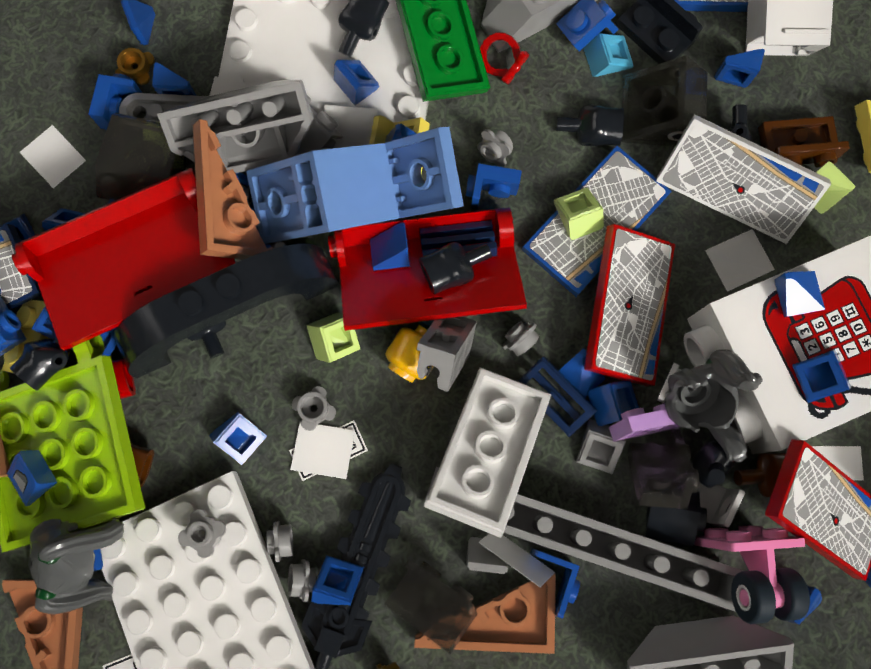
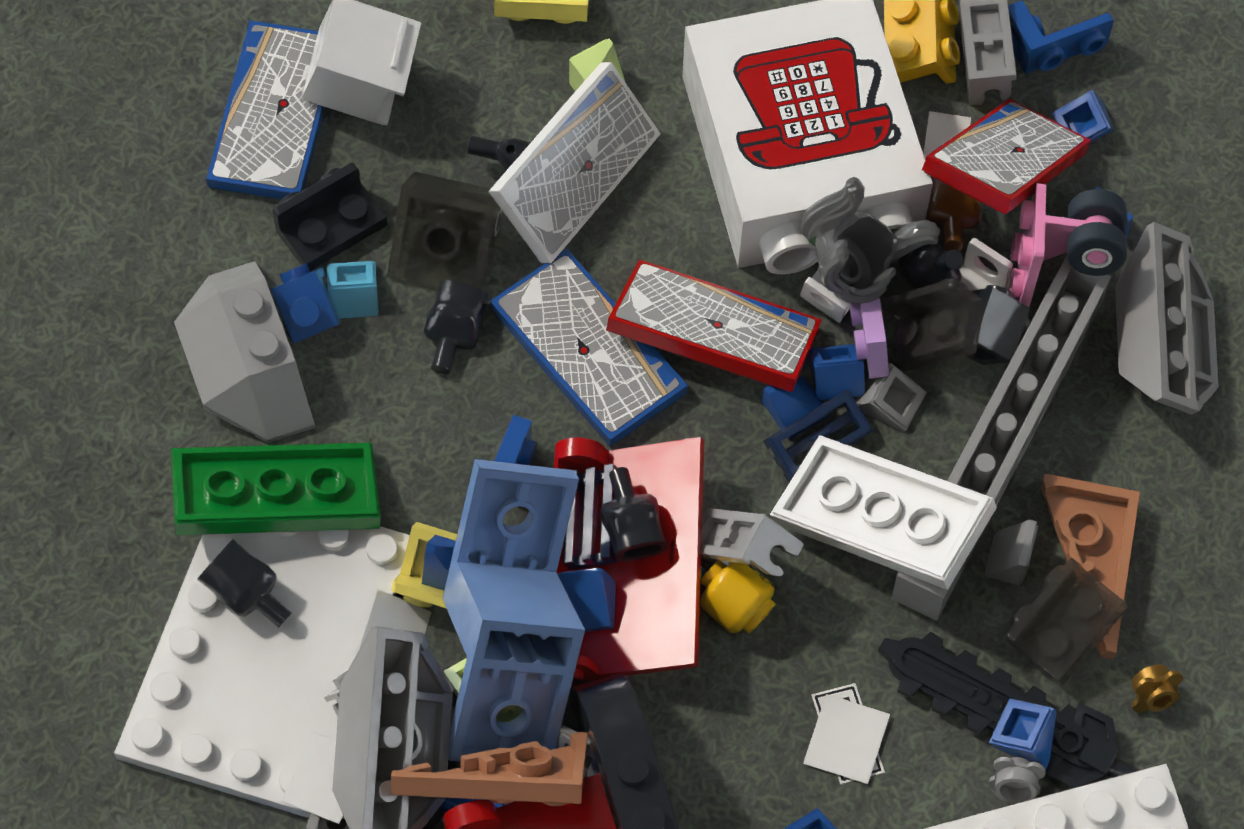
camera: 80 degrees left, 15 degrees down
light grey plate [267,521,293,562] -> none
light grey plate [292,386,336,431] -> none
yellowish green slope [306,313,360,363] -> none
blue slope [334,60,379,105] -> none
light grey plate [477,129,513,167] -> none
white sticker [479,533,555,588] -> none
red piece [480,33,530,84] -> none
light grey plate [502,322,539,356] -> none
blue bracket [530,548,580,619] -> none
yellowish green slope [554,188,604,240] -> none
white sticker [705,229,775,292] -> none
blue slope [714,49,765,88] -> none
reddish brown bracket [758,116,850,167] -> none
slope [774,271,825,318] -> none
blue slope [792,350,851,403] -> none

